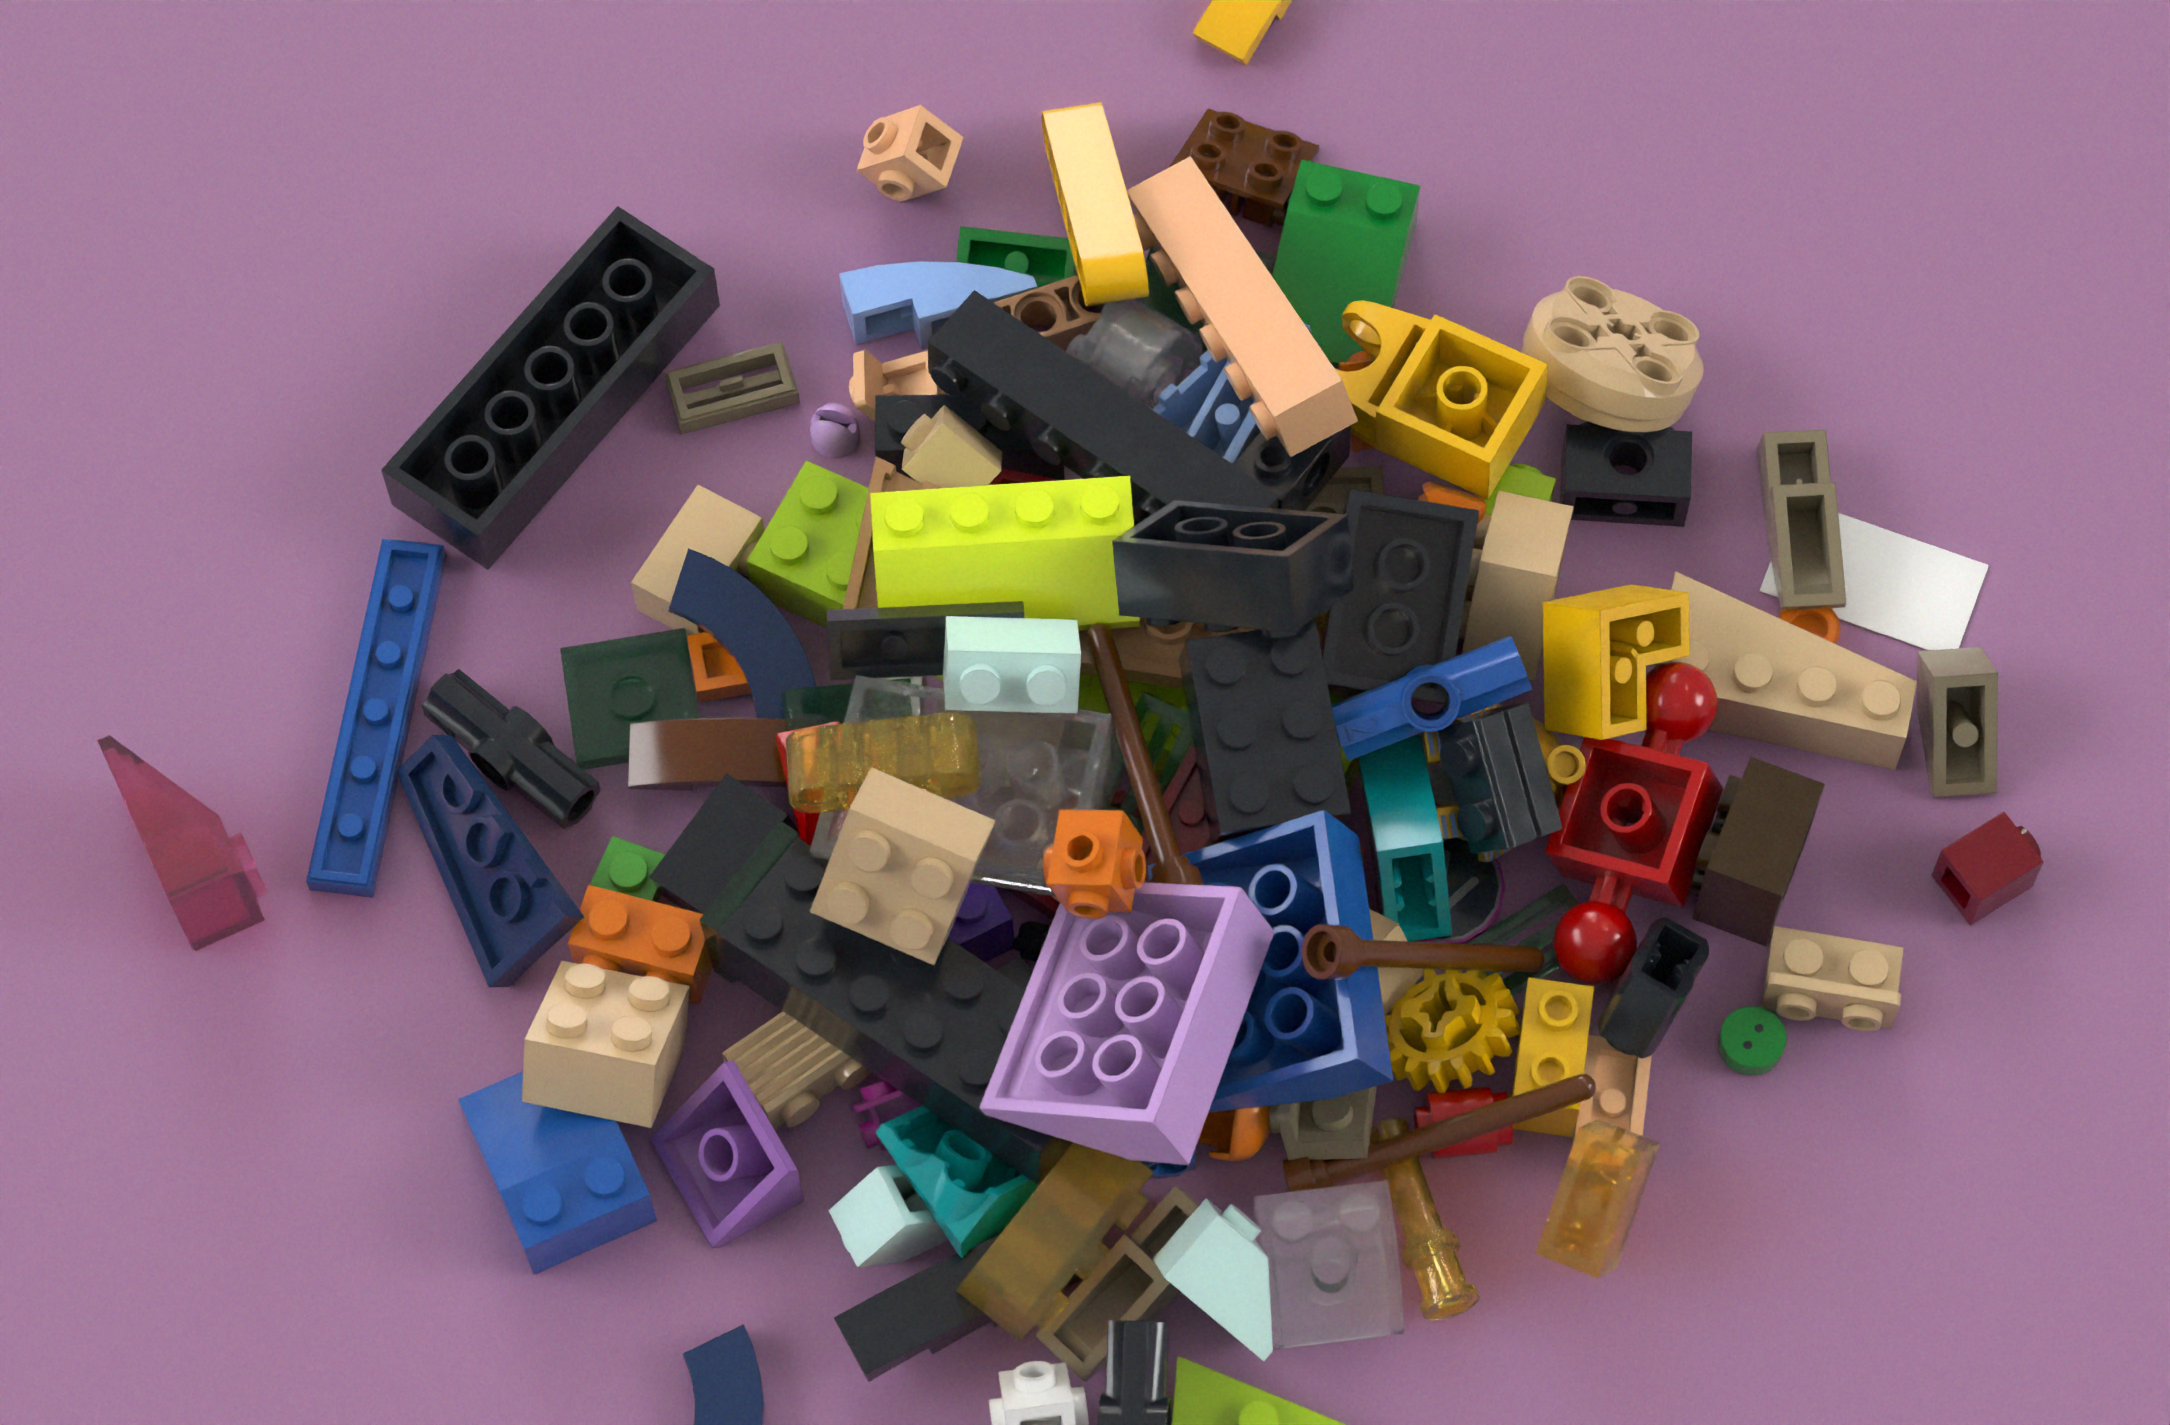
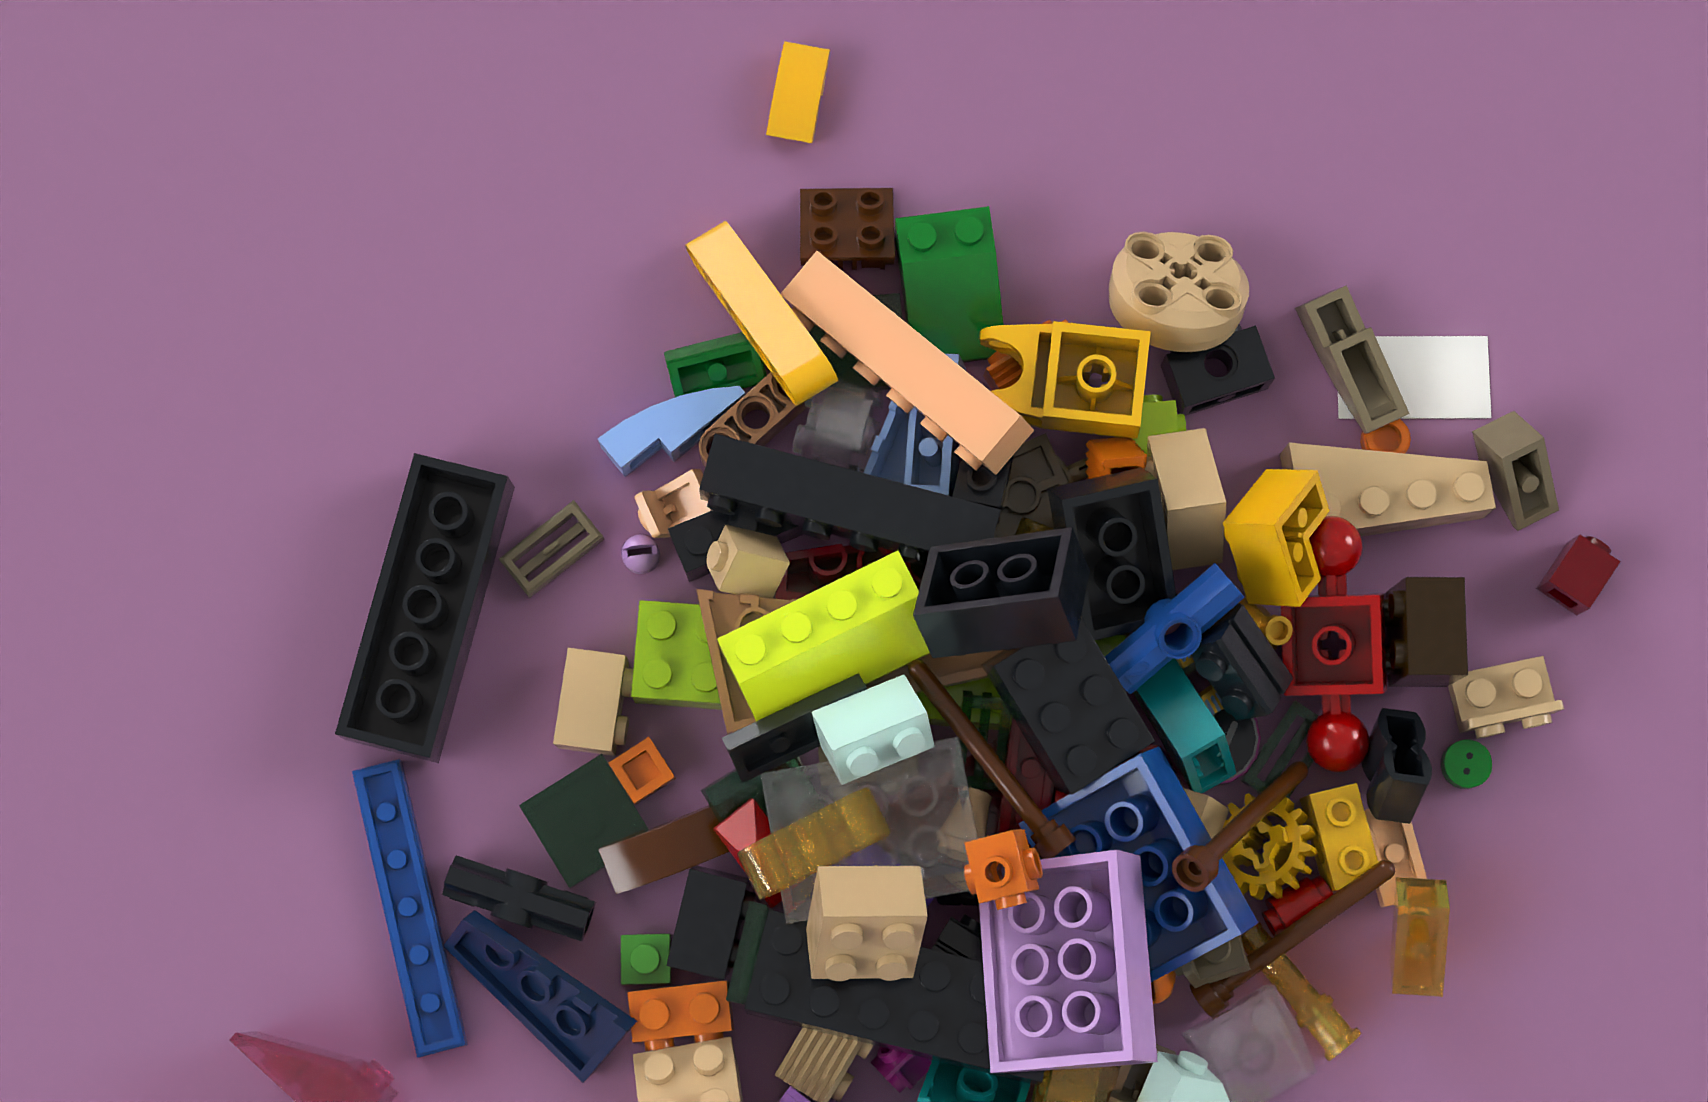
camera: 25 degrees left, 15 degrees up
dark blue tile [668,548,822,721] -> none
light nougat brick [856,105,964,203] -> none

